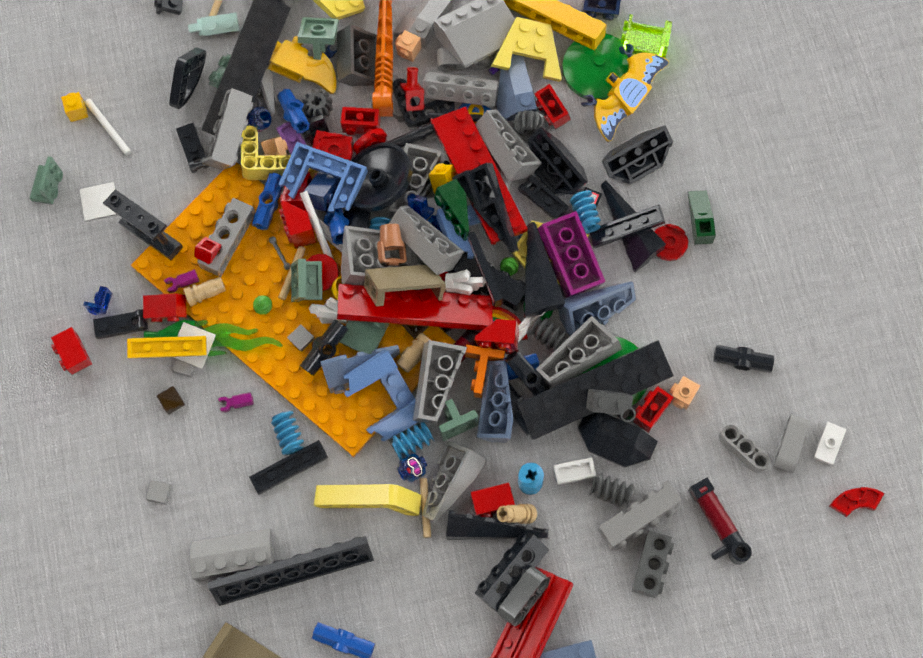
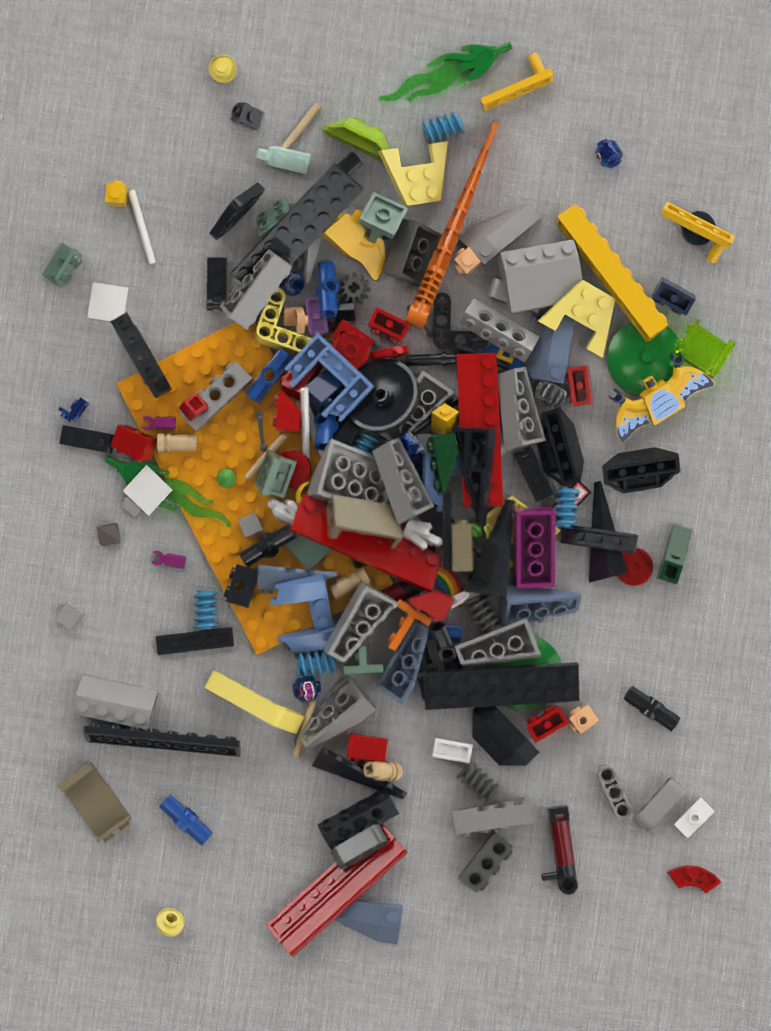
camera: 15 degrees right, 15 degrees up
red brick [51,327,92,375] -> none
yellow piece [127,336,207,359] -> none
nougat piece [377,224,407,266] -> none
red bracket [400,67,424,111] -> none
dark azure piece [518,463,544,495] -> none
dark grey hinge [586,389,636,422] -> none
none -> black brick [224,564,258,608]
none -> dark tan brick [451,520,473,572]

